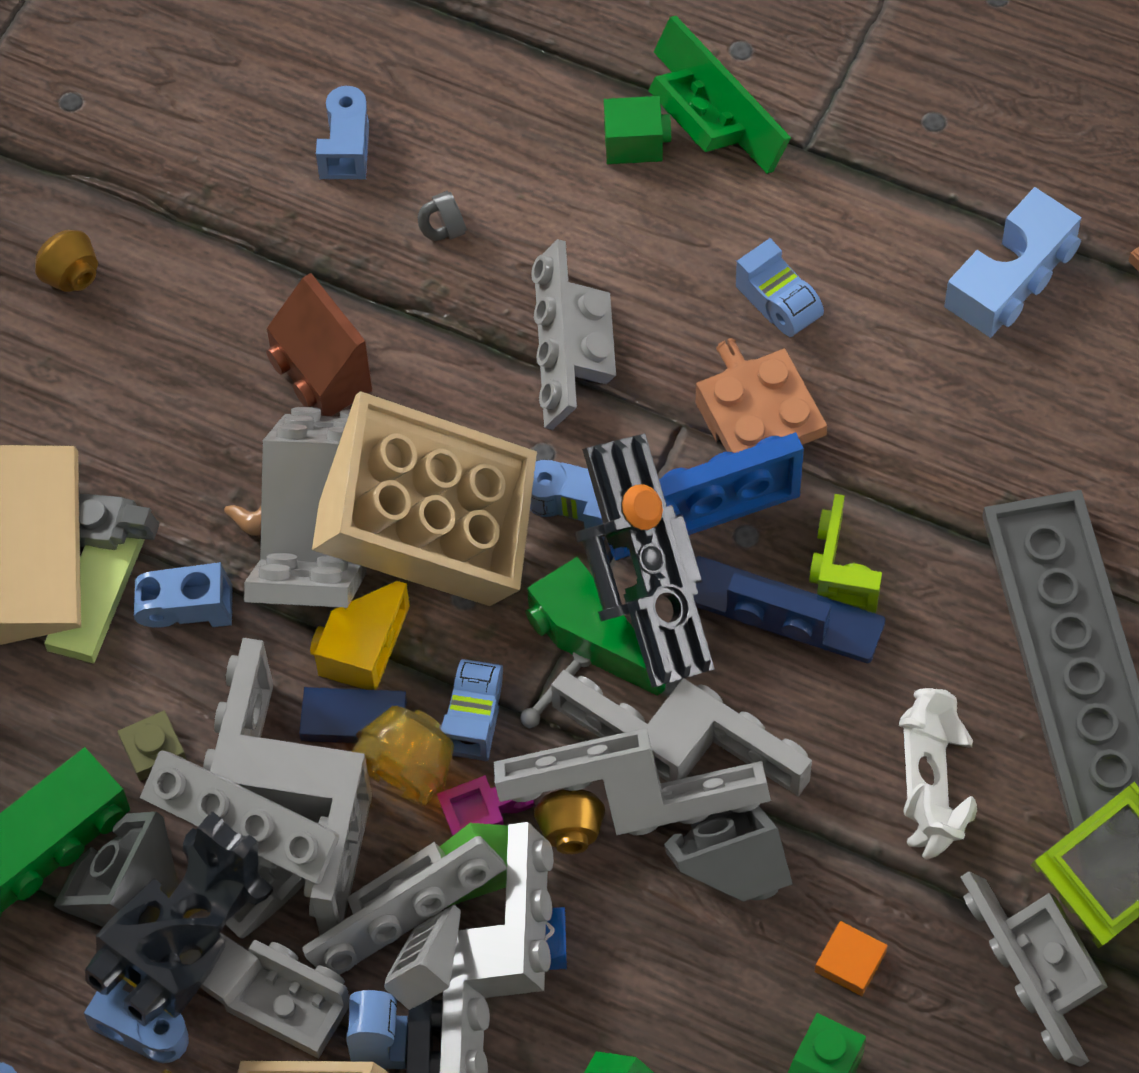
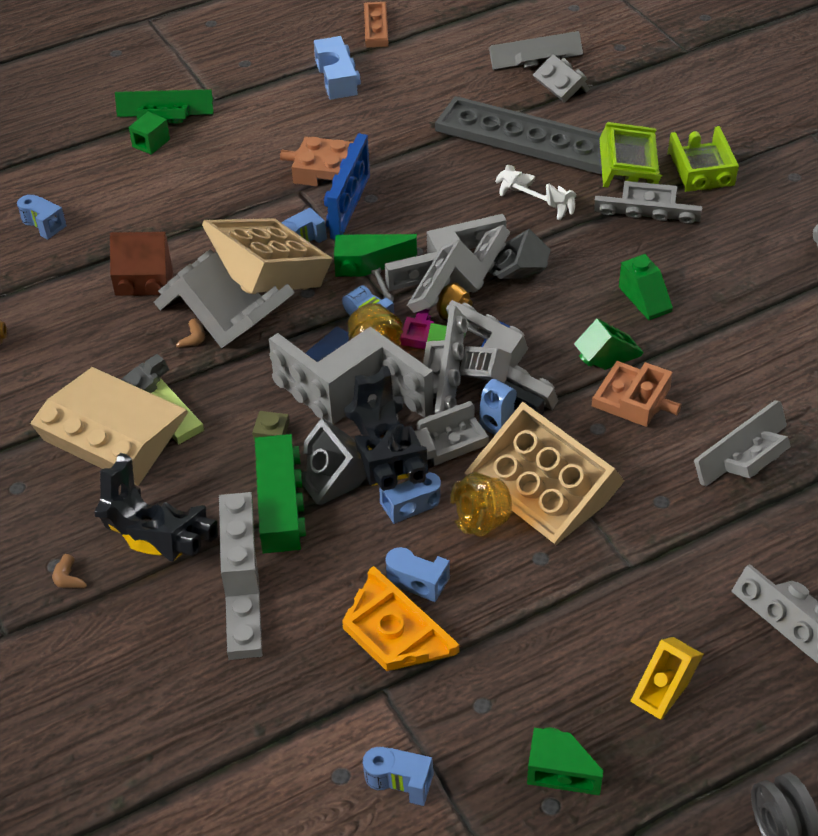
camera: 55 degrees left, 15 degrees down
medium blue leg [134,562,232,627] -> none
light grey bracket [140,751,339,884] -> none
yellow slope [310,581,410,690] -> none
dark grey tile [417,190,467,241] -> none
light grey bracket [531,239,616,430] -> none
black piece [575,433,714,688] -> none
dark blue bracket [693,556,886,663] -> none
medium blue leg [736,238,824,337] -> none
lime bracket [809,494,882,613] -> none
orange tile [815,921,888,996] -> none

